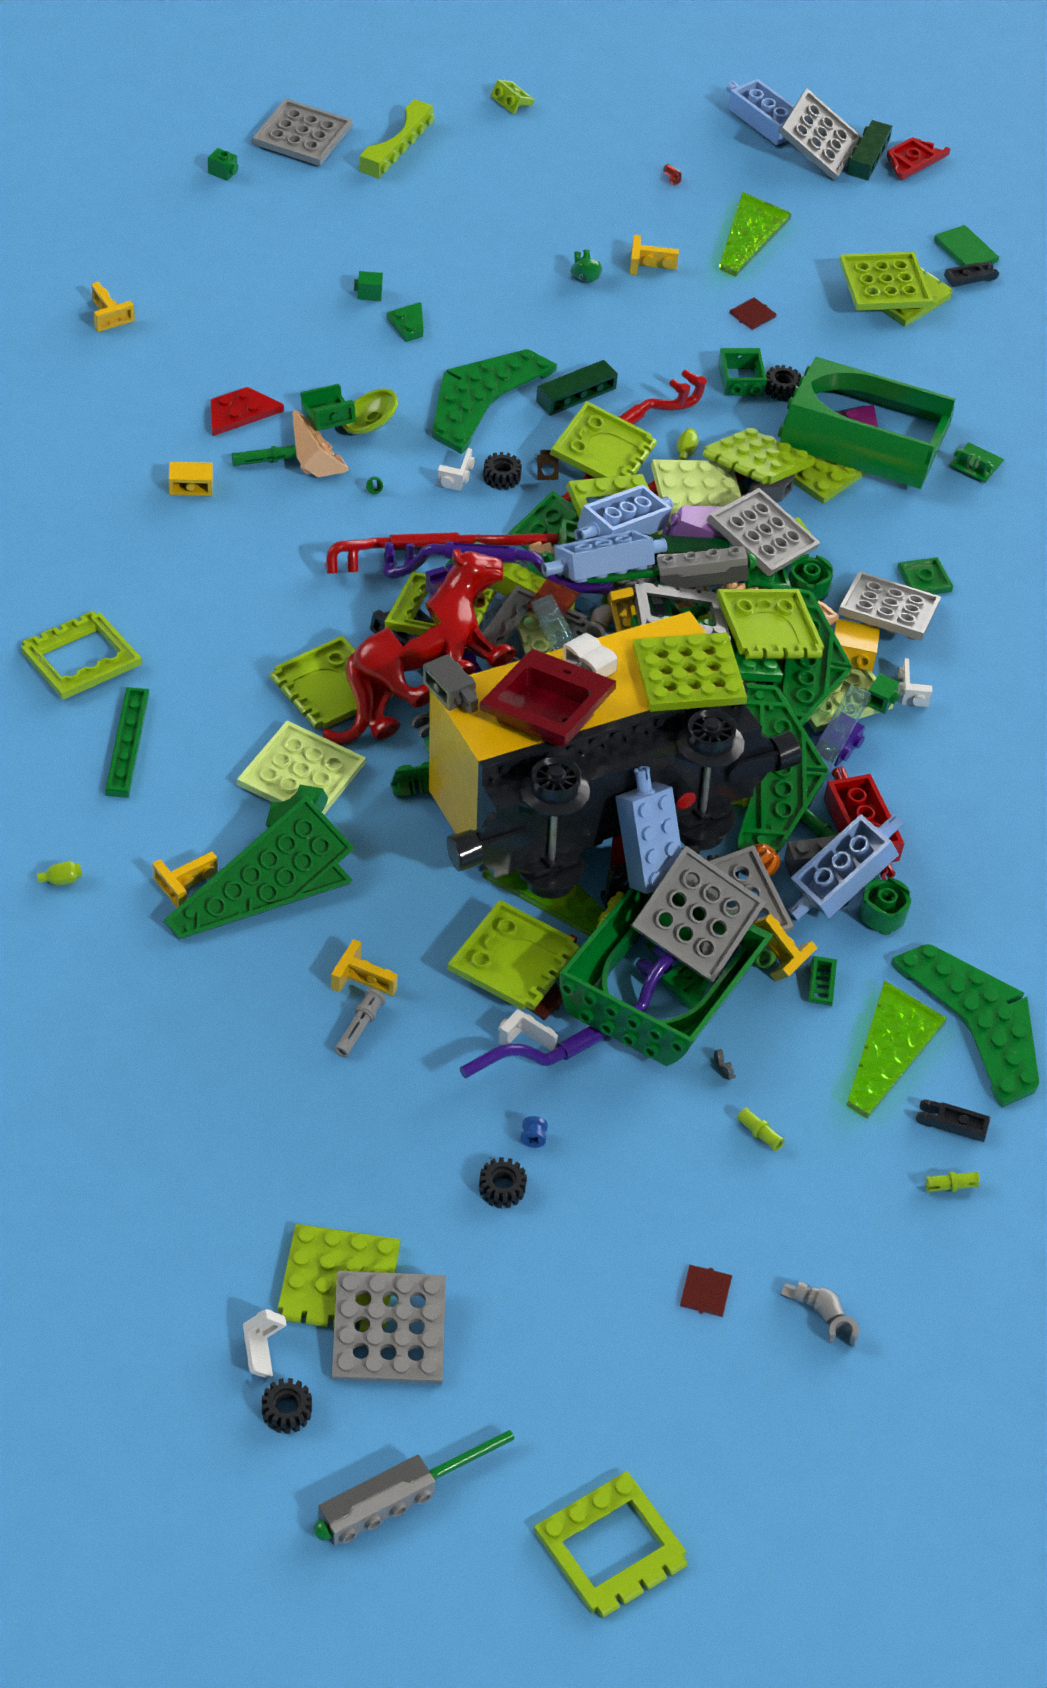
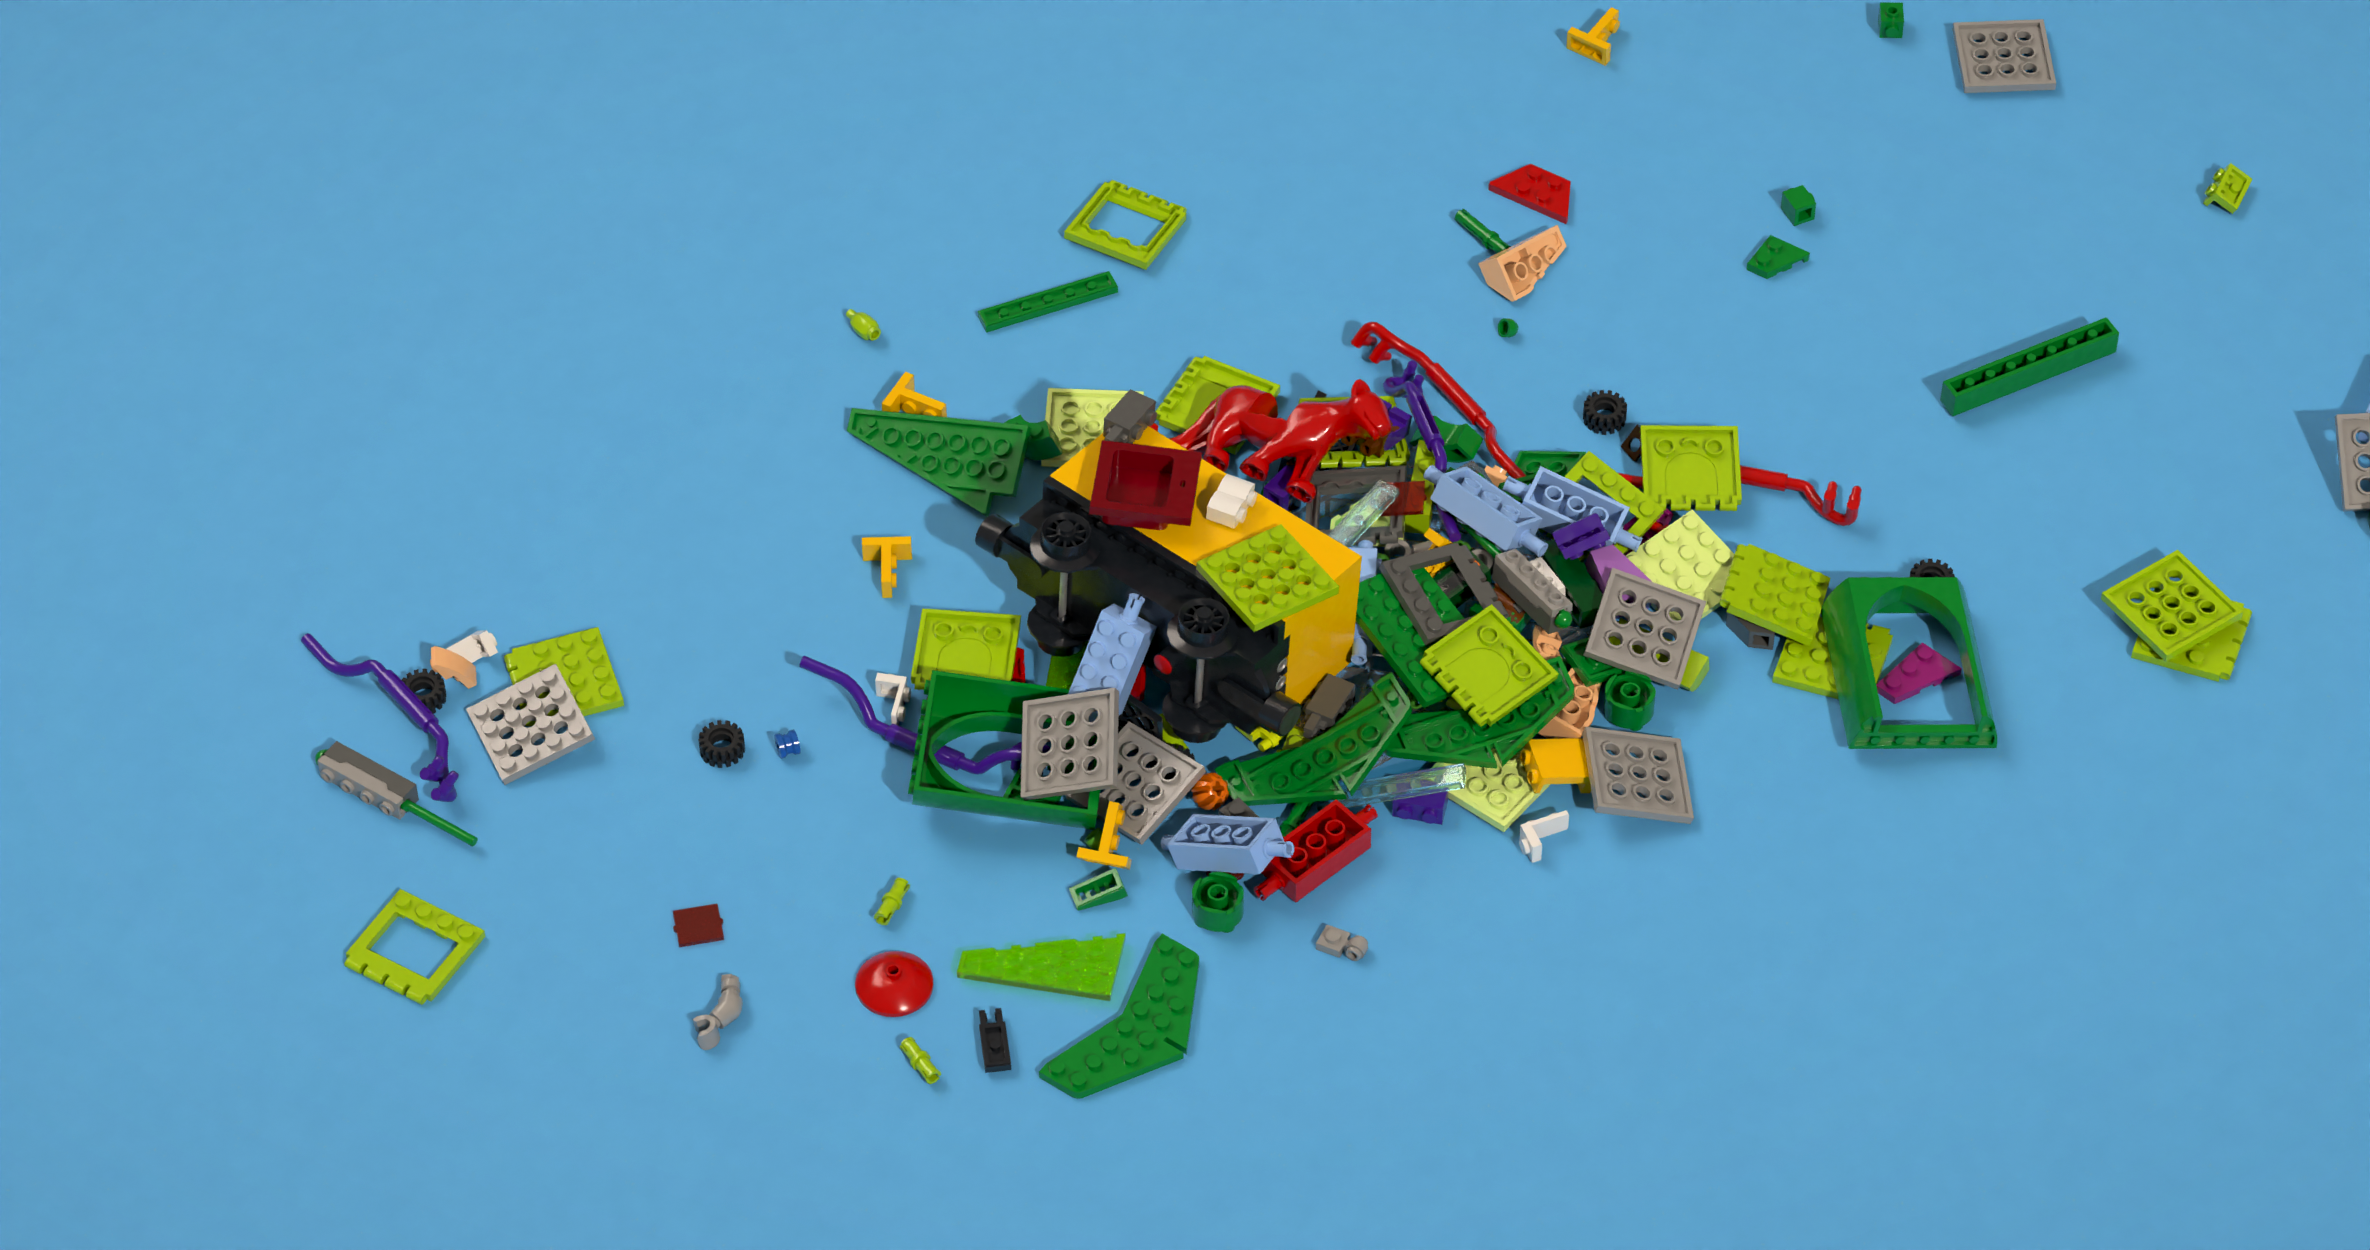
camera: 70 degrees right, 0 degrees up
yellow brick [169,462,213,496] -> none
green panel [300,384,356,431] -> none
light grey pin [334,988,386,1058] -> none
lime dish [342,389,398,435] -> none
lime arch [359,99,435,179] -> none
green wing [432,349,557,454] -> none
white bracket [437,448,475,491] -> none
dark green brick [536,360,618,416] -> none
green piece [570,250,602,282] -> none
yellow bracket [629,235,679,275] -> none
clear red arm [663,164,682,185] -> none
lime plant [677,428,699,460] -> none
dark grey piece [714,1049,736,1080] -> none
green window [718,348,767,395] -> none
clear neon green wing [719,192,792,277] -> none
clear red piece [730,297,777,330] -> none
green brick [865,673,900,714] -> none
green tile [897,557,953,594] -> none
green tile [934,225,999,266] -> none
black hinge [944,262,999,287] -> none
green hinge [949,442,1004,483] -> none
none -> dark purple piece [301,633,459,802]
none -> light nougat slope [430,646,477,689]
none -> red dish [855,951,934,1017]
none -> light grey plate [1316,925,1368,961]
none -> dark purple bracket [1552,513,1610,560]
none -> green brick [1940,317,2119,416]

